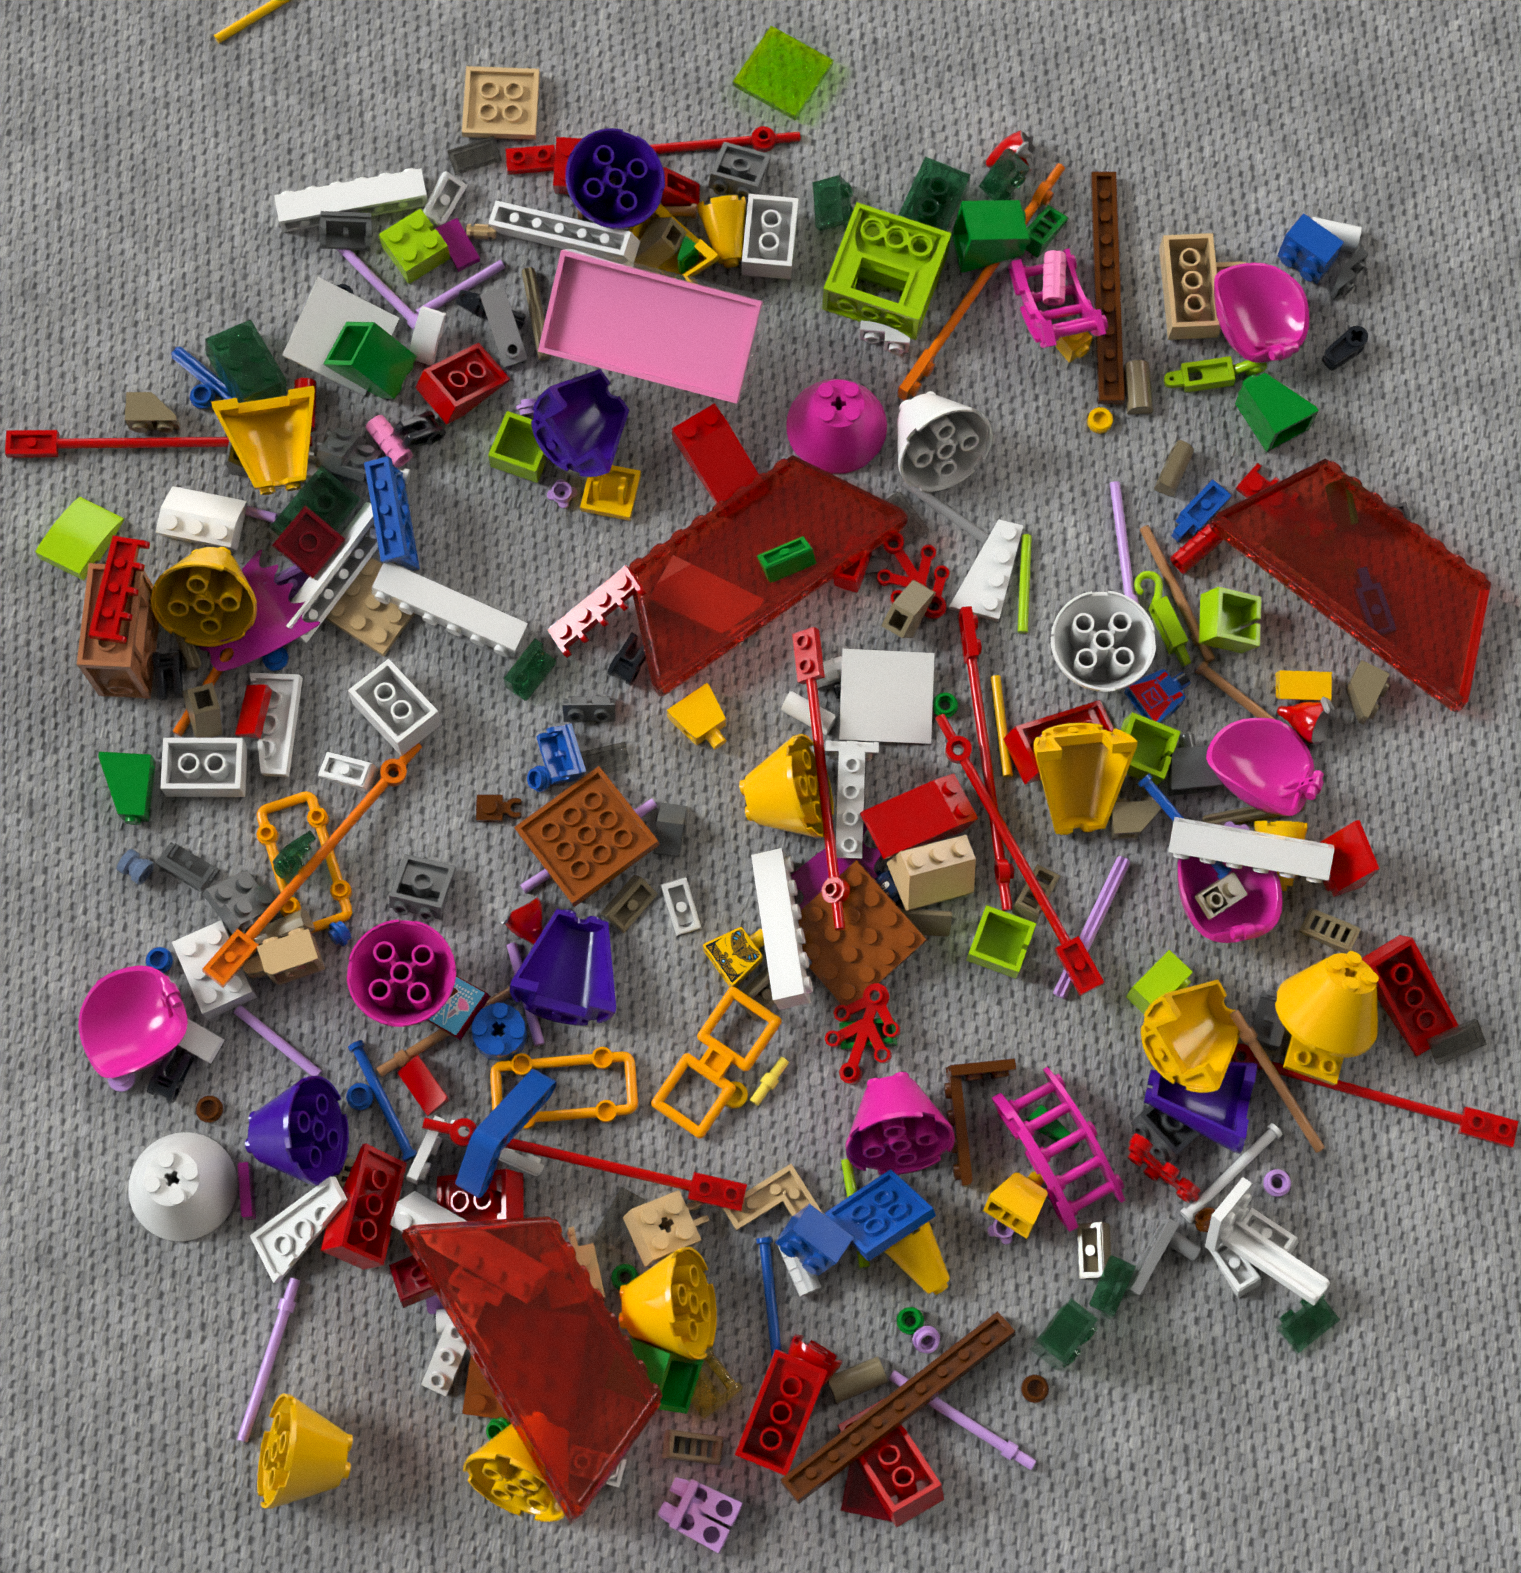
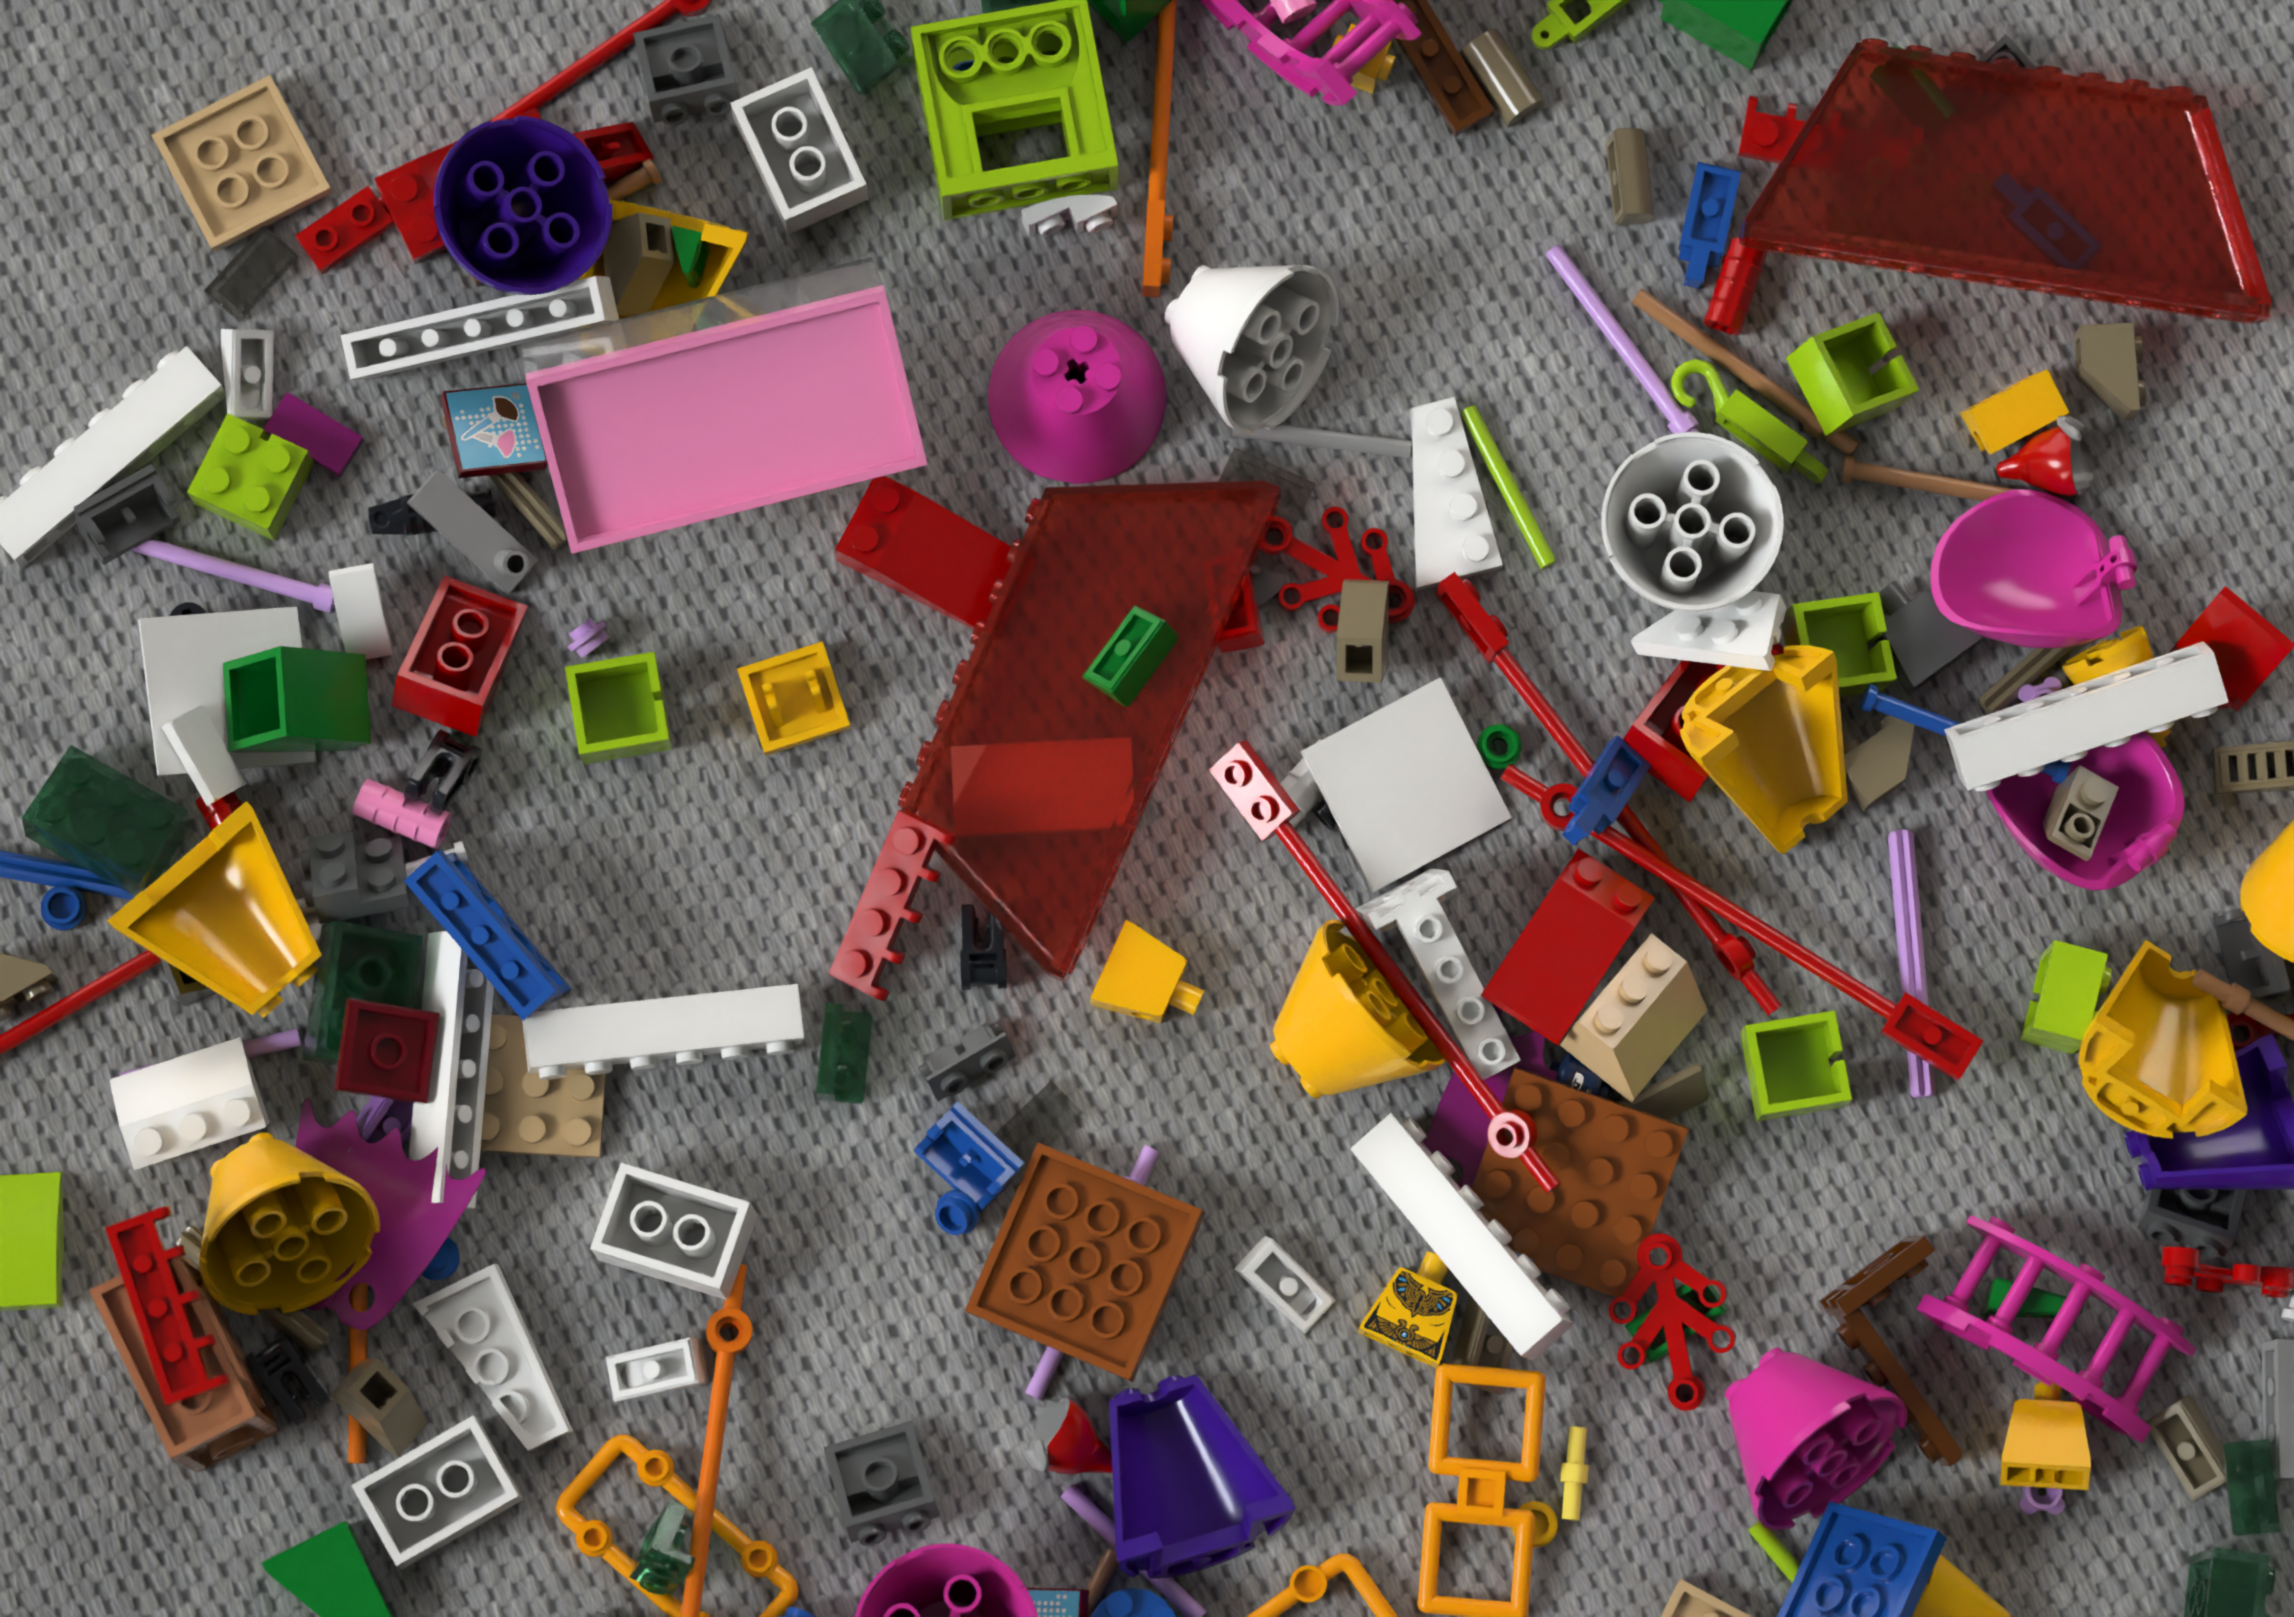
camera: 30 degrees left, 5 degrees up
red slope [235,684,272,739] -> none
lavender bar [415,260,505,314] -> none
tan piece [466,224,497,240] -> none
reddish brown plate [476,795,522,822] -> none
dark purple cone [531,369,629,477] -> none
lavender plate [547,479,577,508] -> none
dark tan slope [600,875,658,933] -> none
dark grey slope [653,803,687,857] -> none
yellow cone [697,195,747,268] -> none
white brick [781,691,836,736] -> none
yellow bar [990,675,1013,777] -> none
dark tan slope [1012,864,1060,923] -> none
yellow tile [1087,407,1113,434] -> none
torso [1124,669,1191,724] -> none
none -> white slope [162,705,247,806]
none -> tile [440,383,548,479]
none -> blue hinge [1562,735,1651,846]
none -> white wing [1631,591,1786,671]

